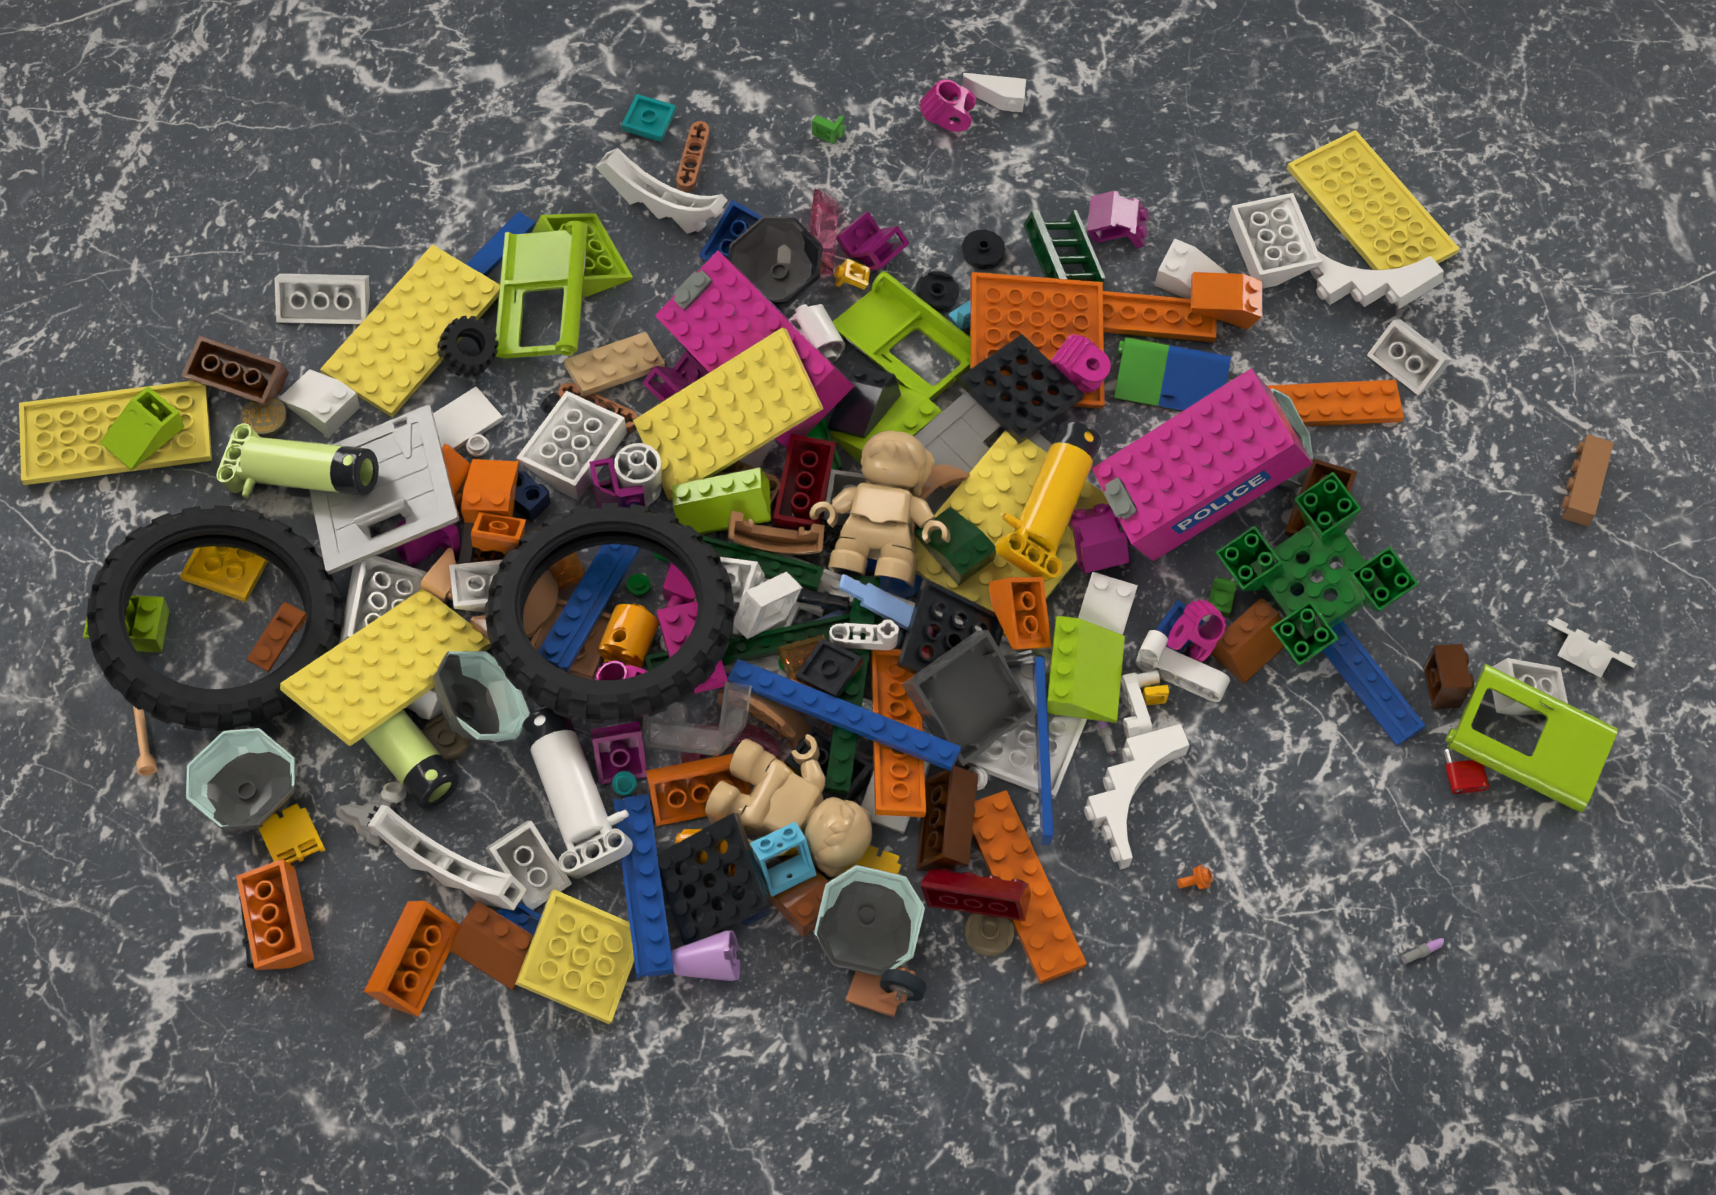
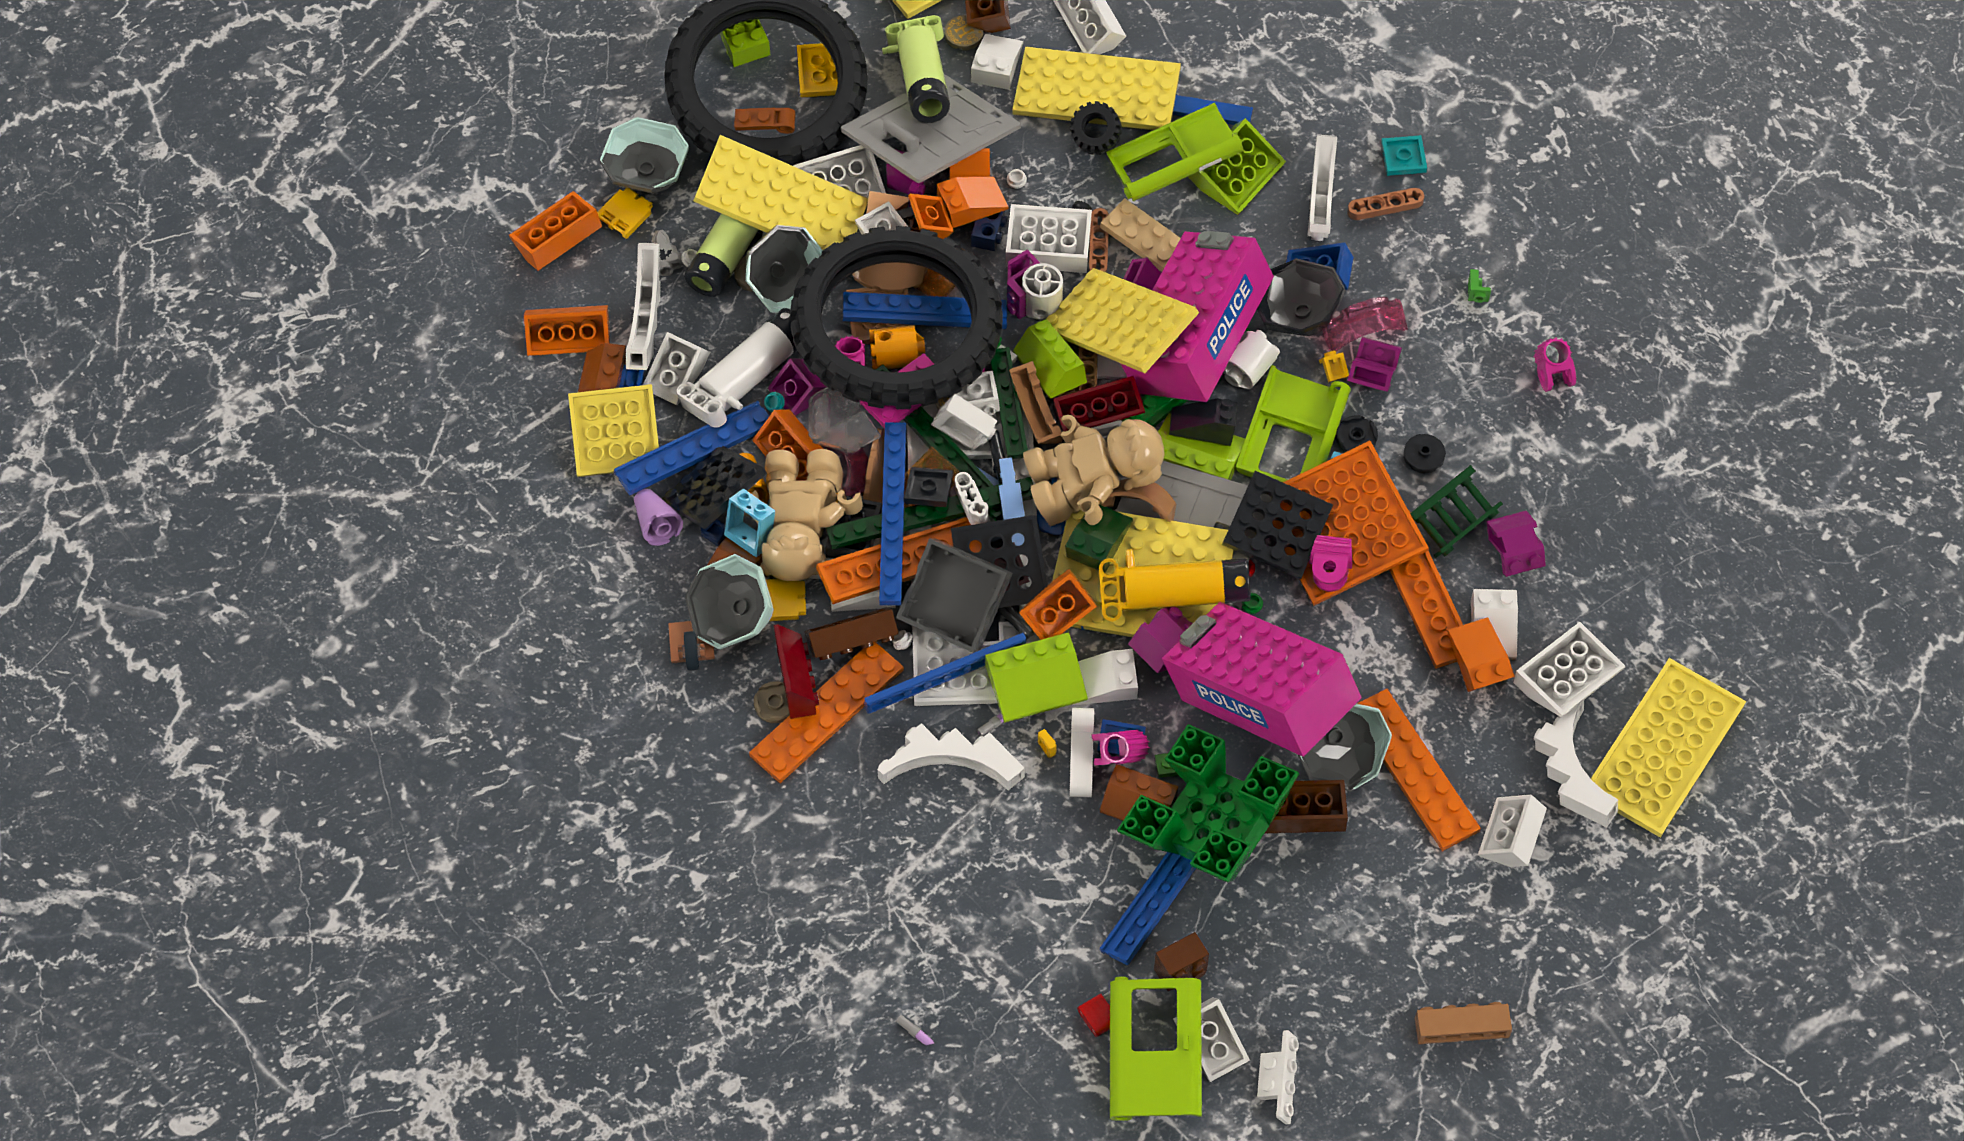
camera: 70 degrees right, 0 degrees up
light nougat piece [133,706,157,776] -> none
white tile [433,387,503,451] -> none
green plate [627,574,650,597] -> none
white slope [962,73,1026,112] -> none
door [1114,337,1231,412] -> none
white beam [1121,670,1160,738] -> none
orange plate [1177,864,1213,889] -> none

